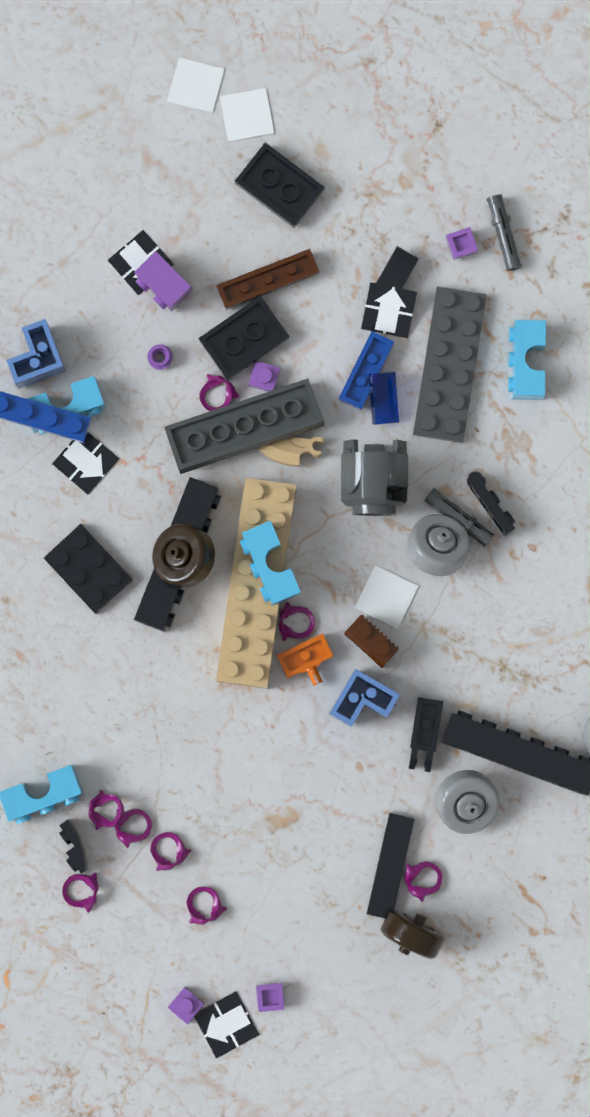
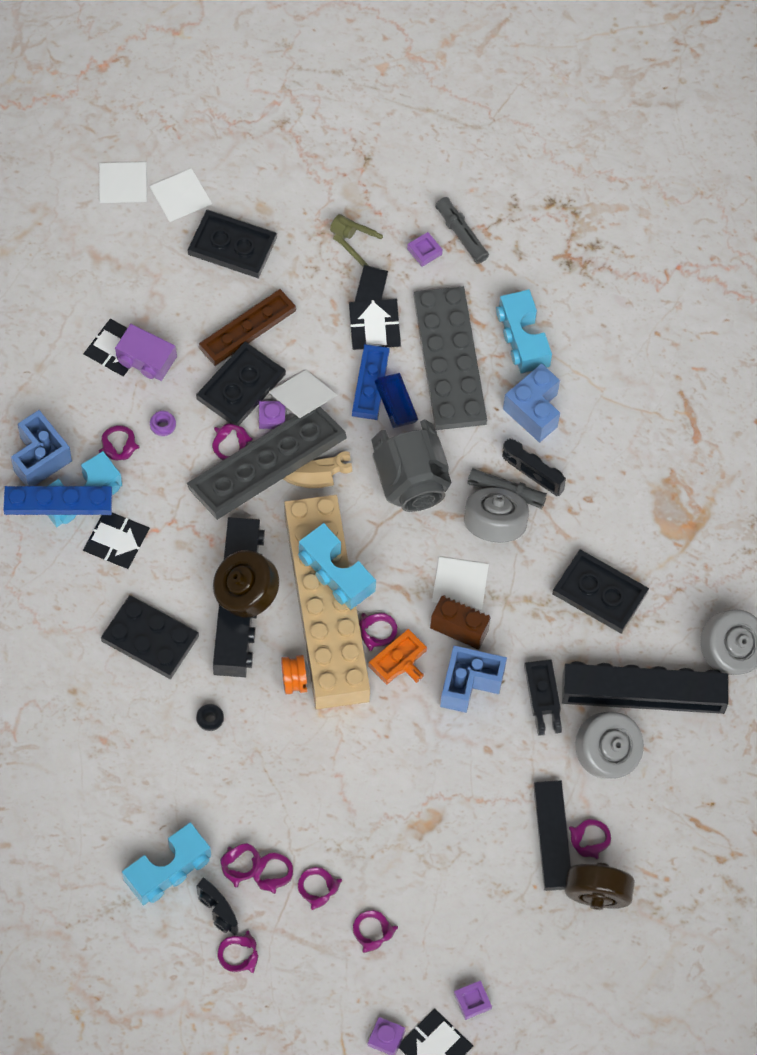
camera: 20 degrees left, 20 degrees down
none -> magenta piece [99,426,140,460]
none -> black plate [196,704,224,731]
none -> white sticker [269,370,338,418]
none -> orange wheel [281,655,307,695]
none -> olive plant [330,214,383,266]
none -> medium blue brick [503,364,560,443]
none -> black plate [552,549,649,634]

